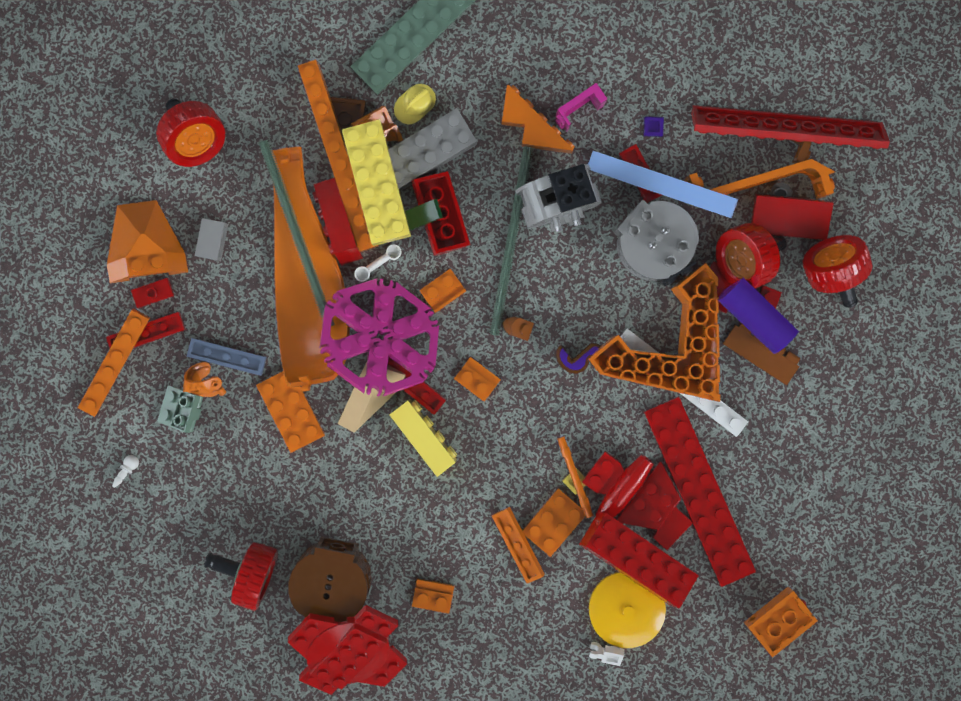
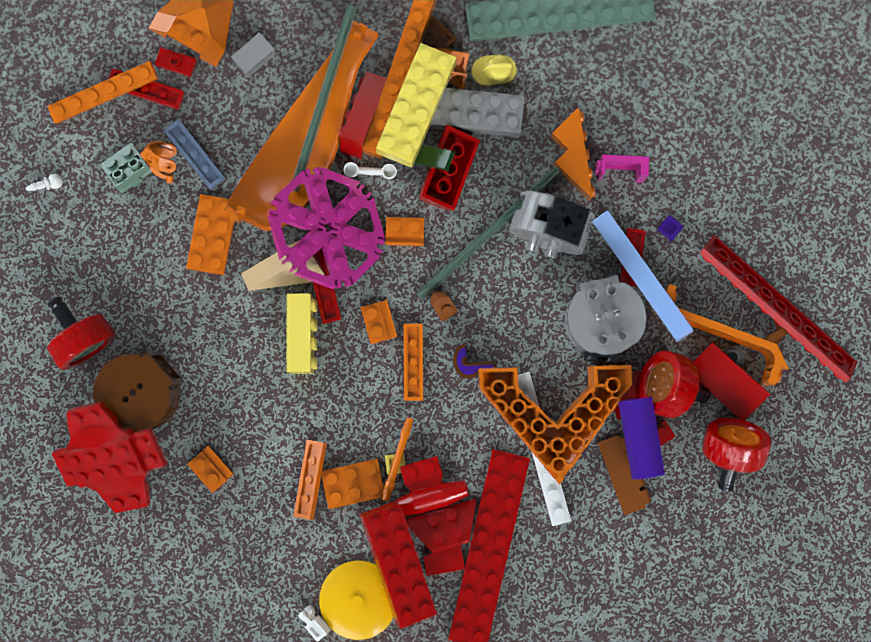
camera: 30 degrees right, 5 degrees down
none -> orange plate [404,324,423,401]

